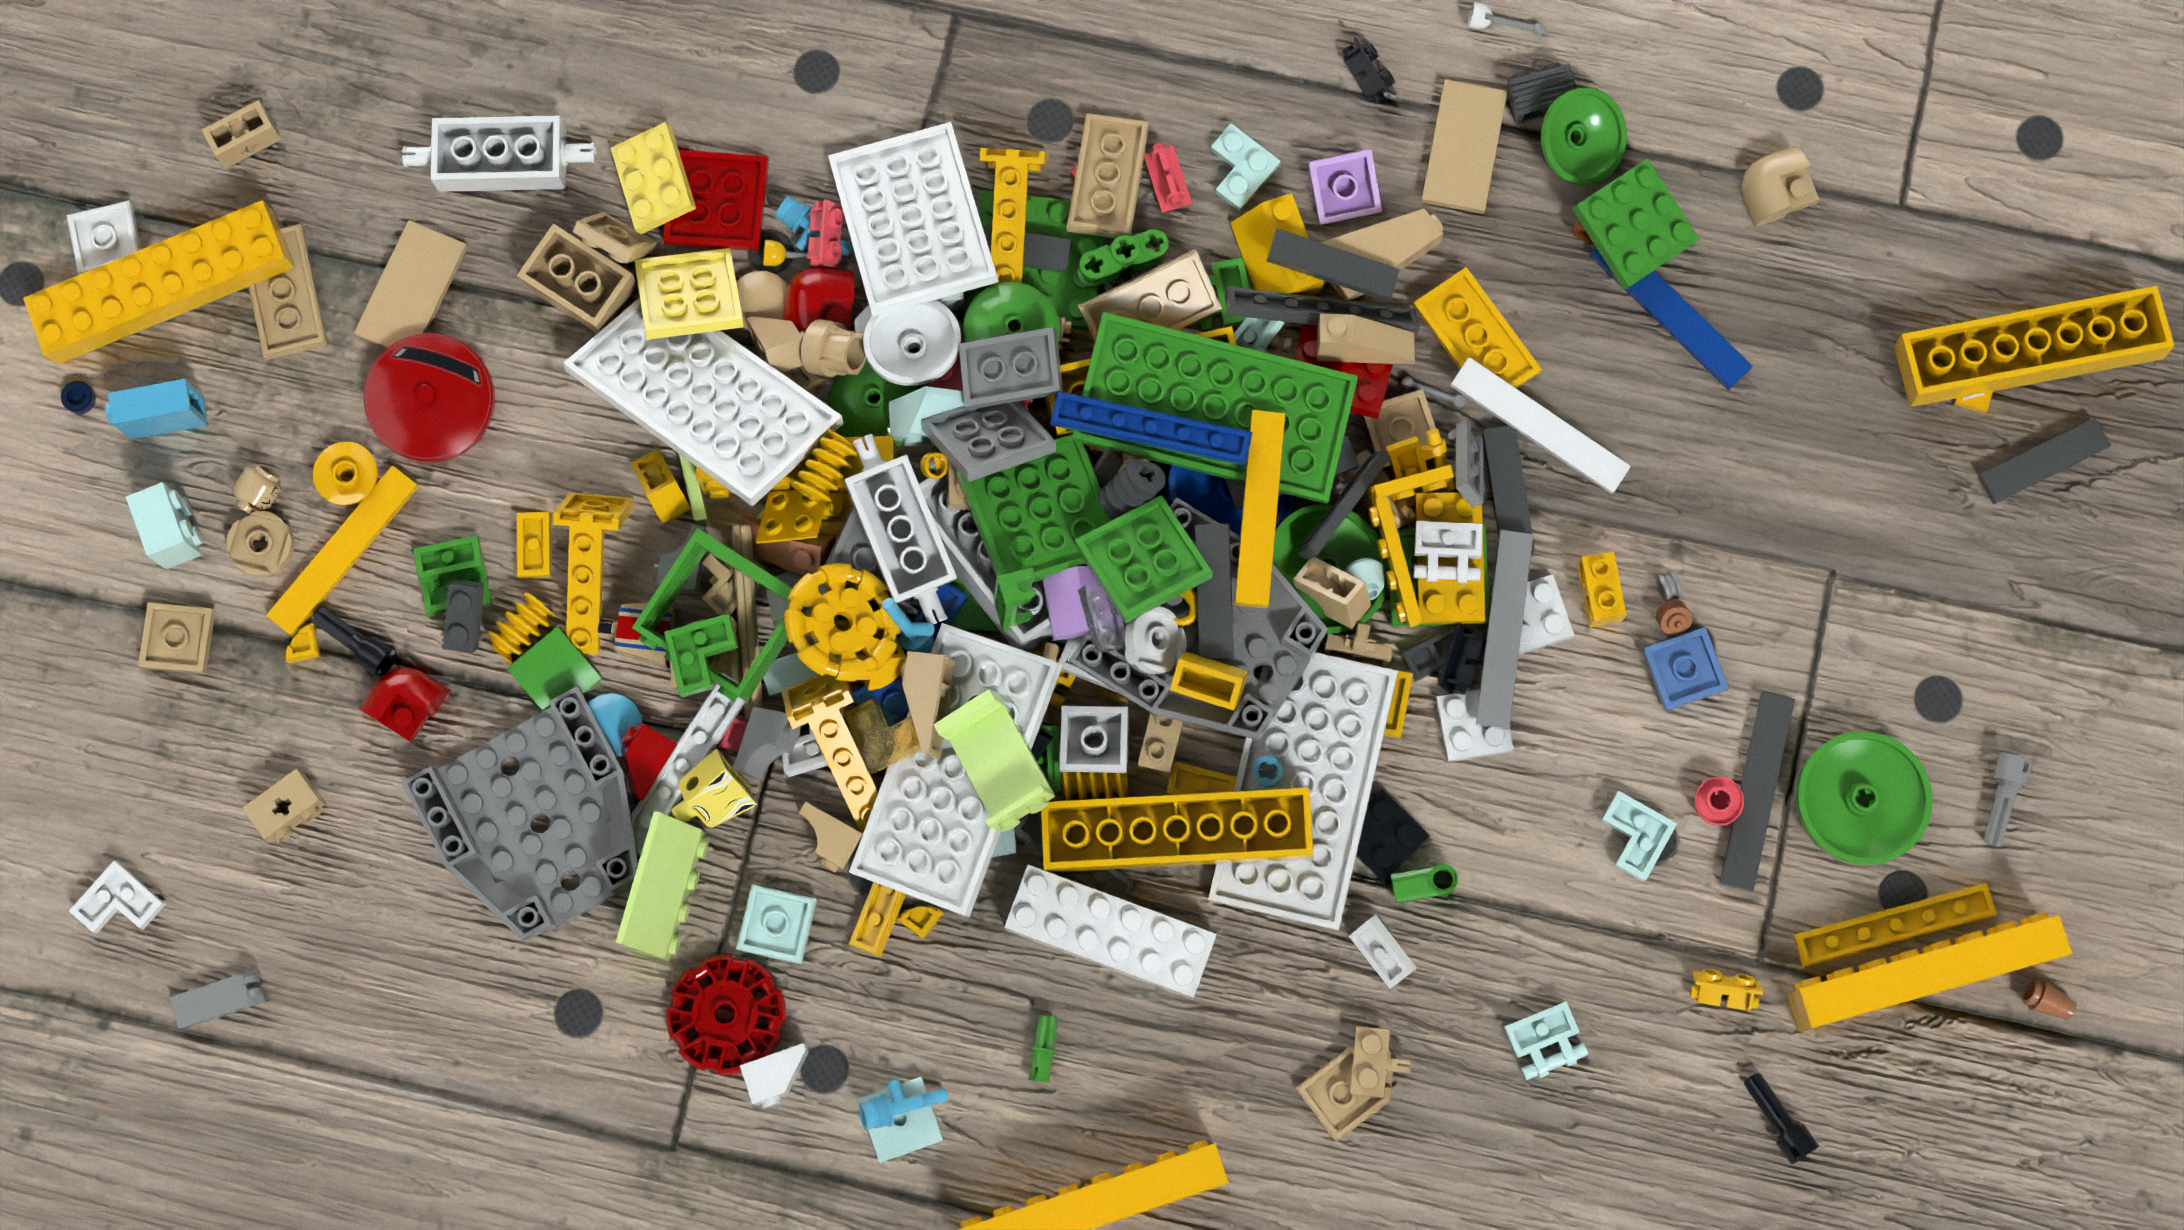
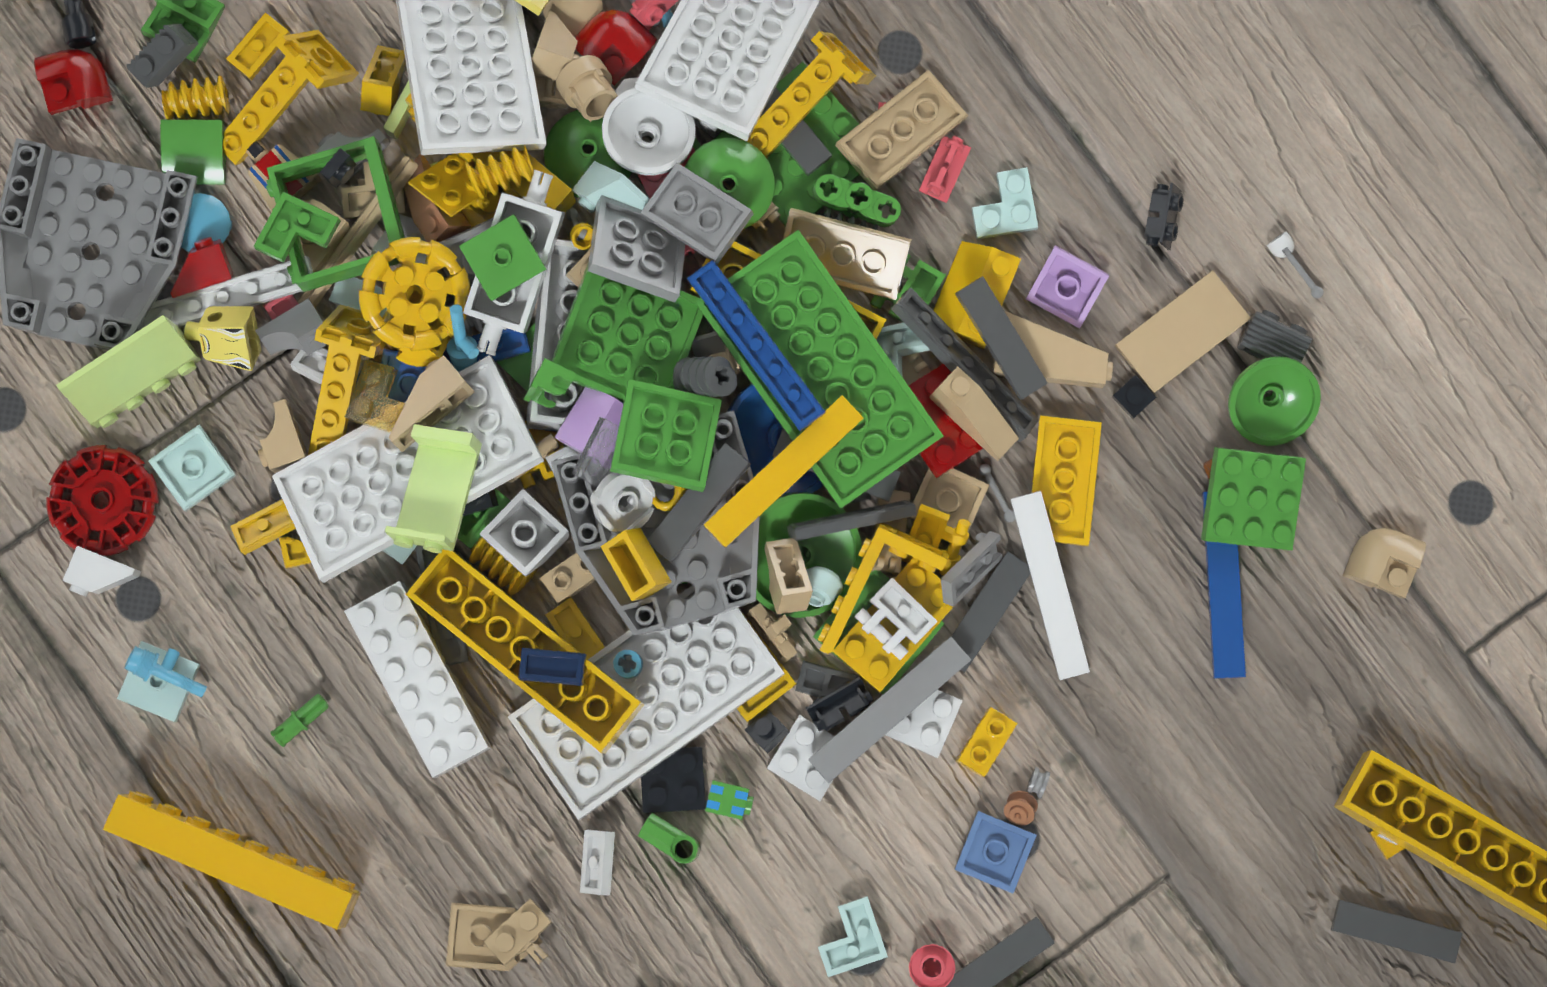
camera: 35 degrees right, 5 degrees up
none -> black plate [320,148,357,189]
none -> bright green plate [459,214,547,301]
none -> dark blue tile [519,648,586,686]
none -> bright green brick [705,780,754,820]
none -> black plate [744,708,790,754]
none -> black plate [1112,375,1157,420]

